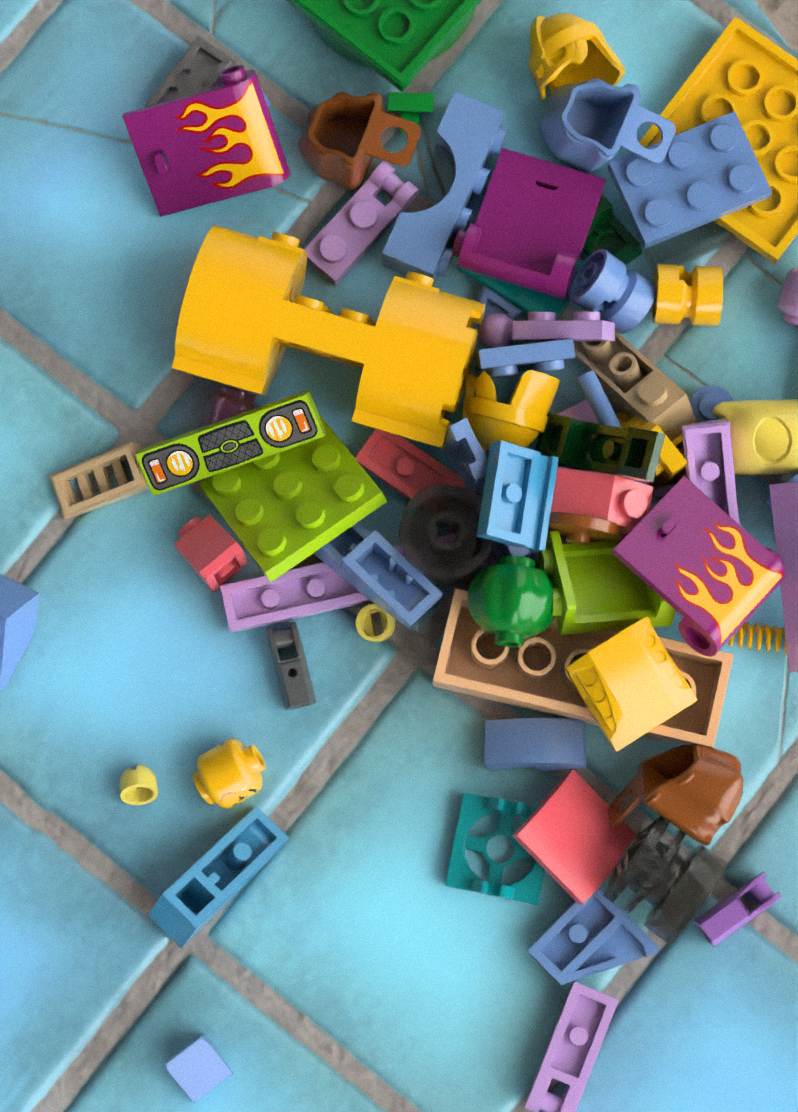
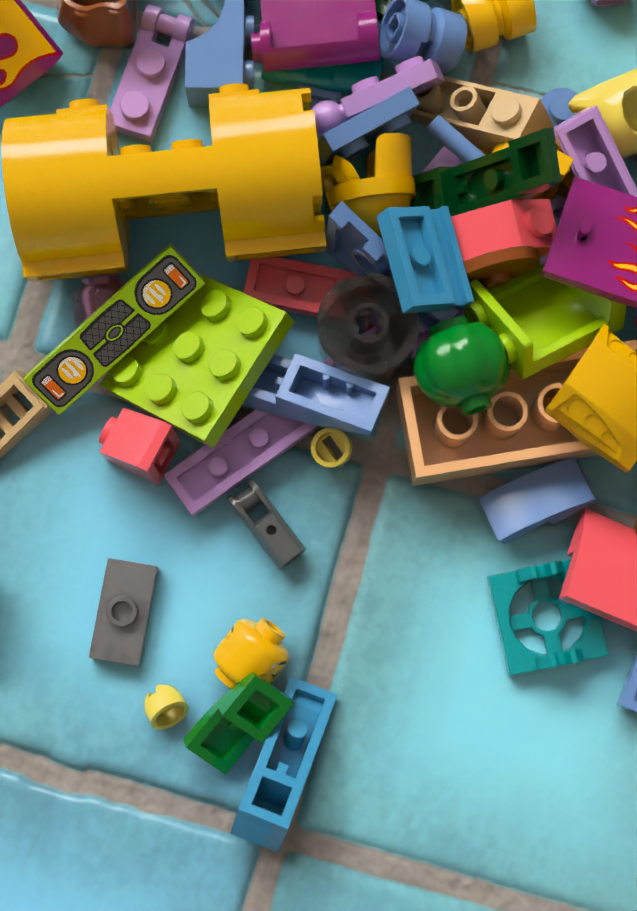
camera: 25 degrees left, 0 degrees up
none -> flat silver plate [89,558,159,666]
none -> green slope [183,672,294,775]

